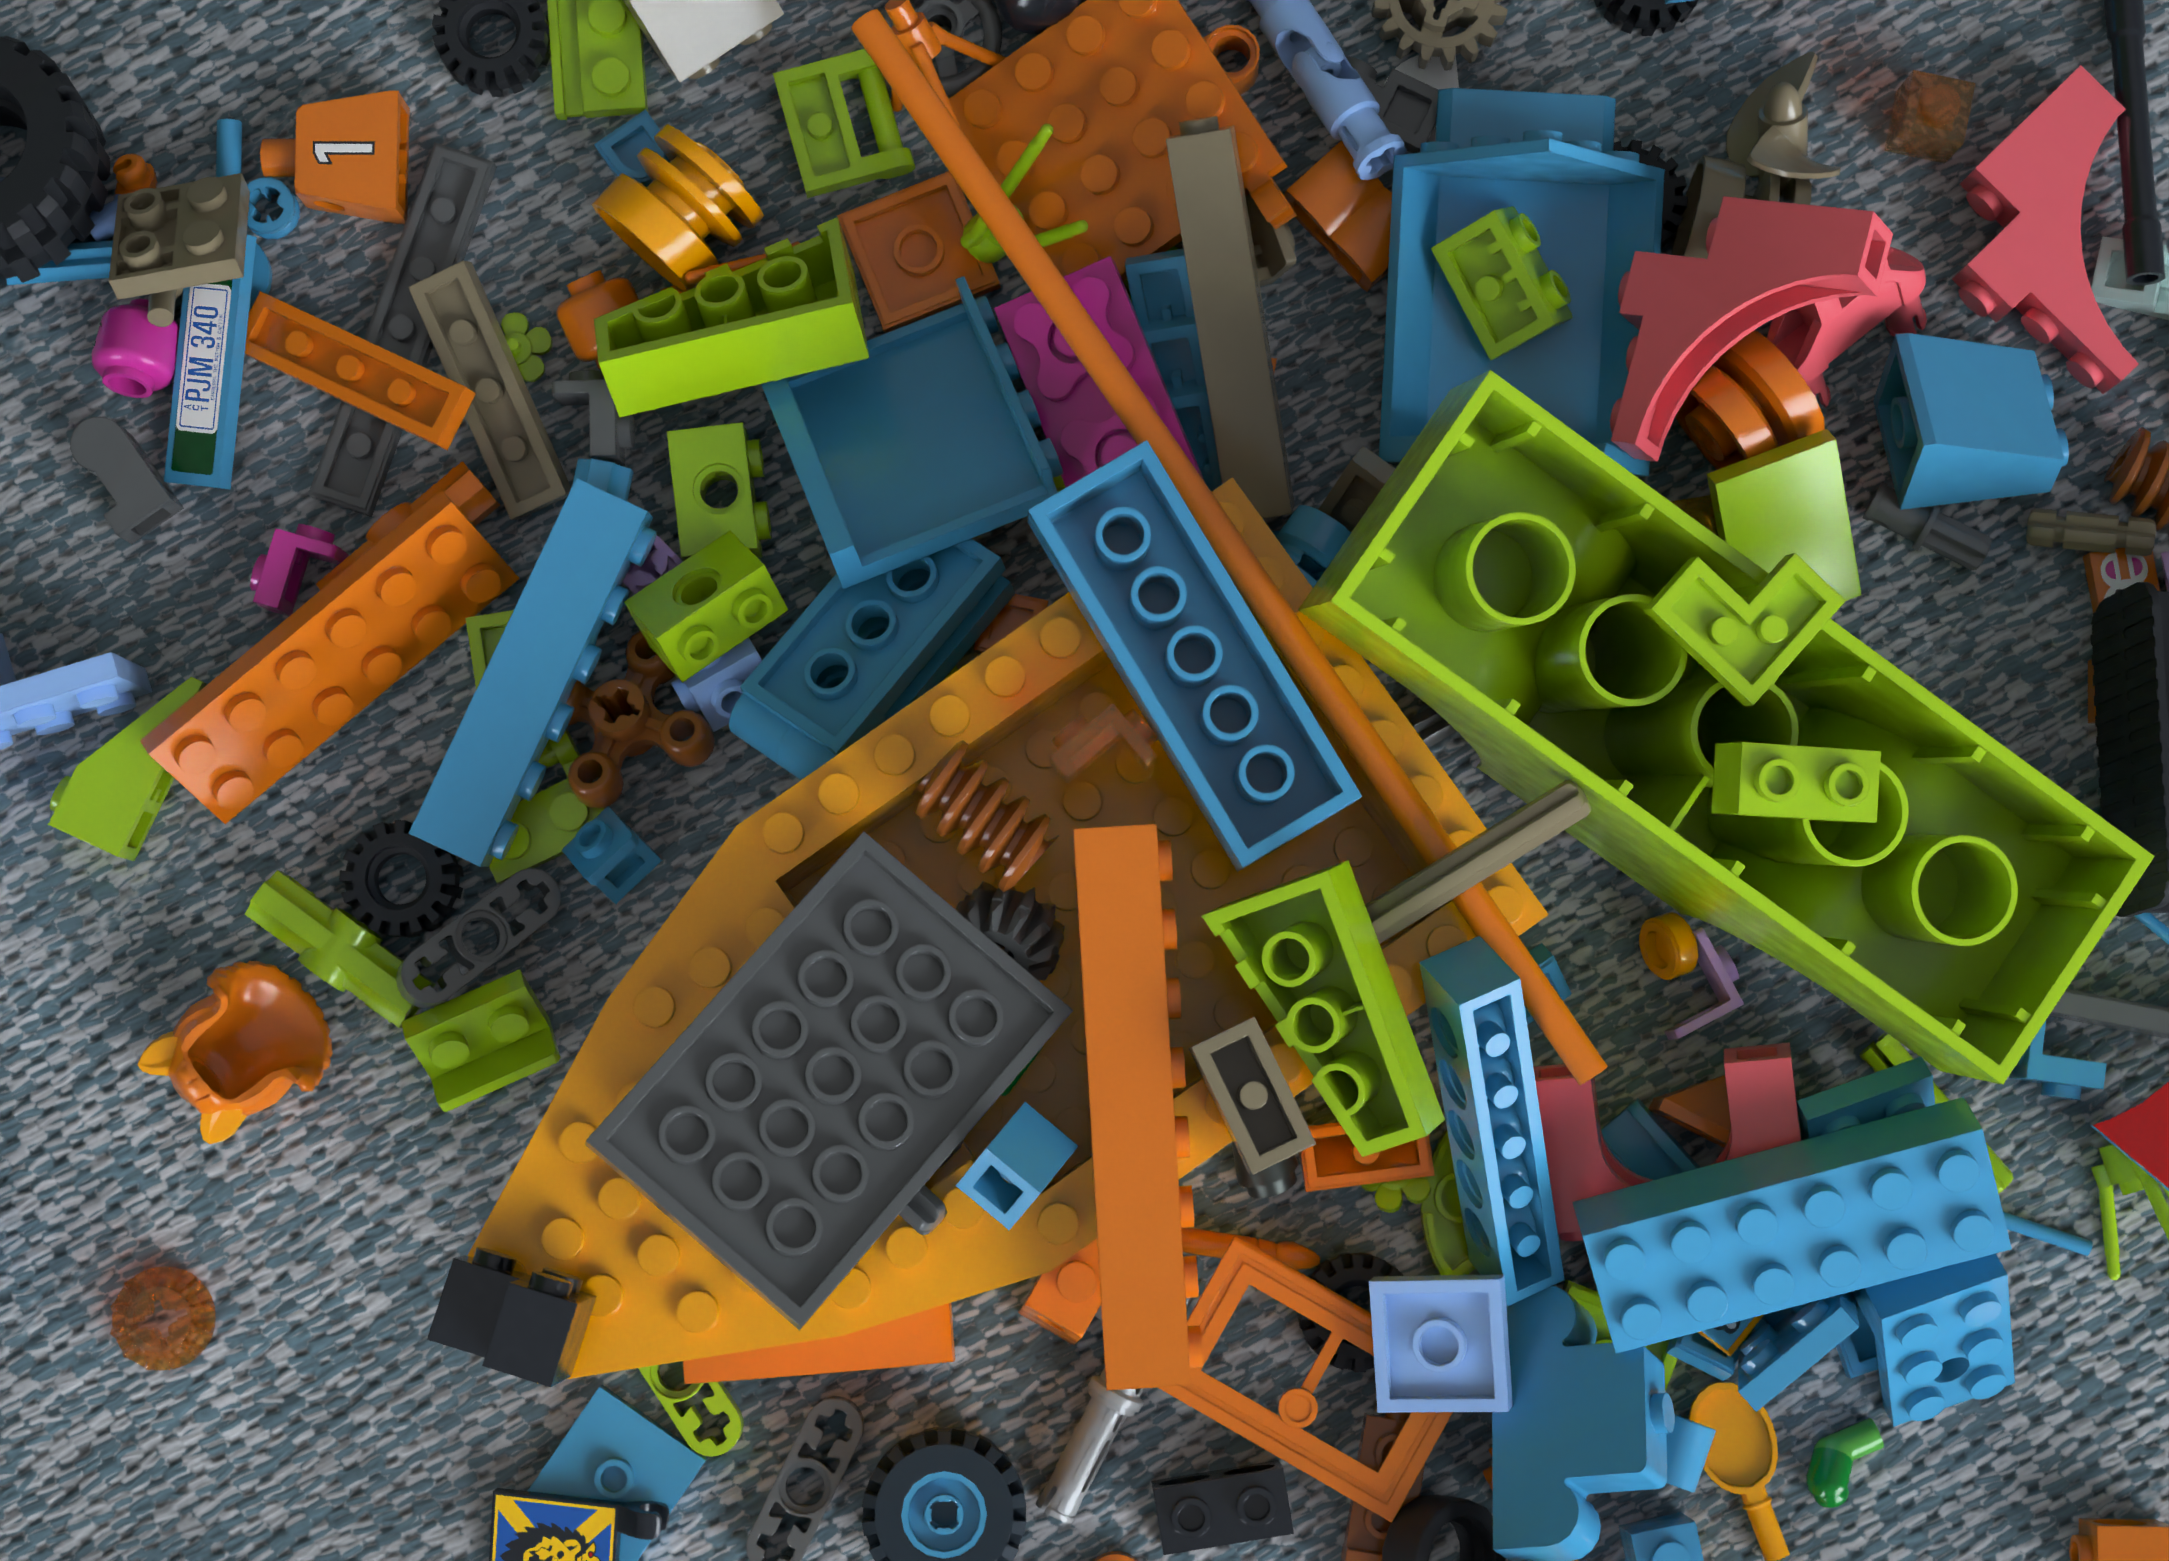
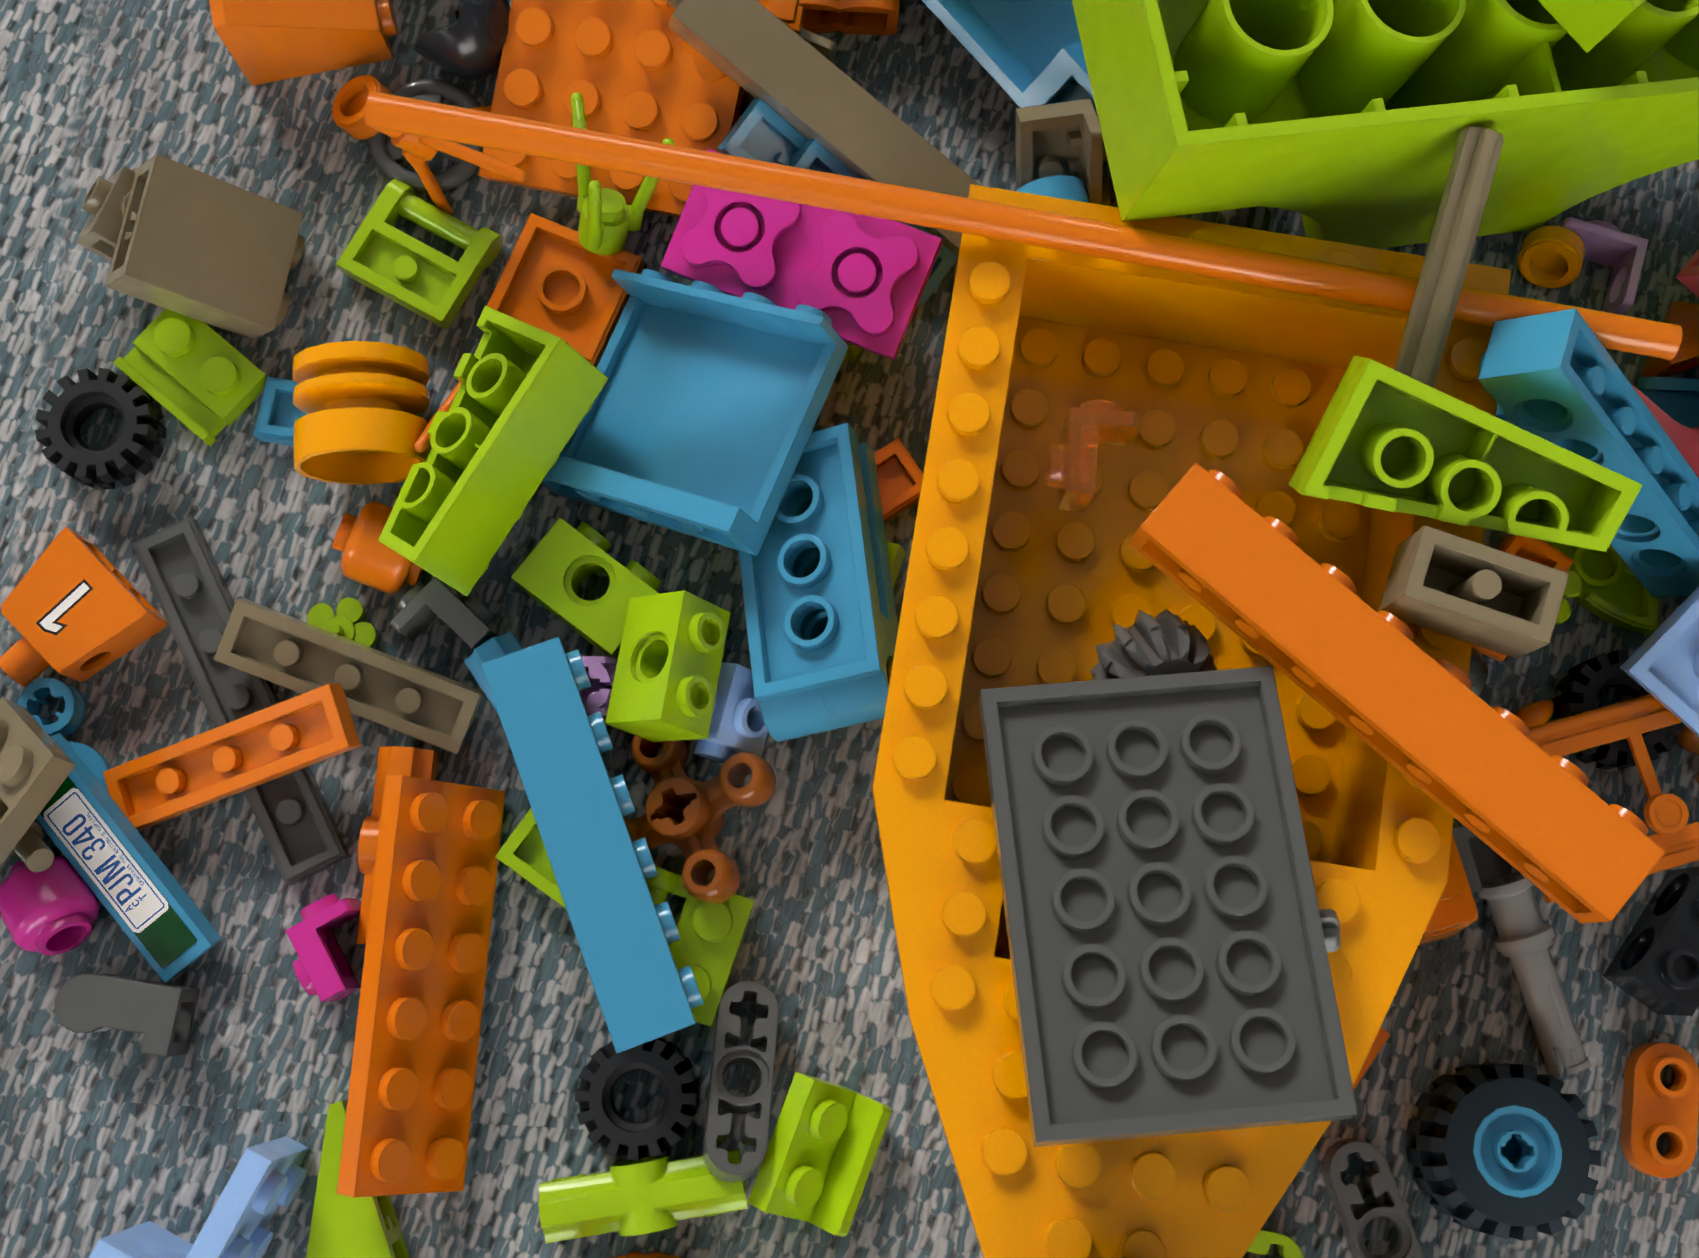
camera: 45 degrees left, 5 degrees down
dark azure bracket [562,806,662,904] -> none
dark orange piece [910,740,1059,892] -> none
dark azure brick [956,1102,1078,1230] -> none
dark azure brick [1028,440,1362,872] -> none

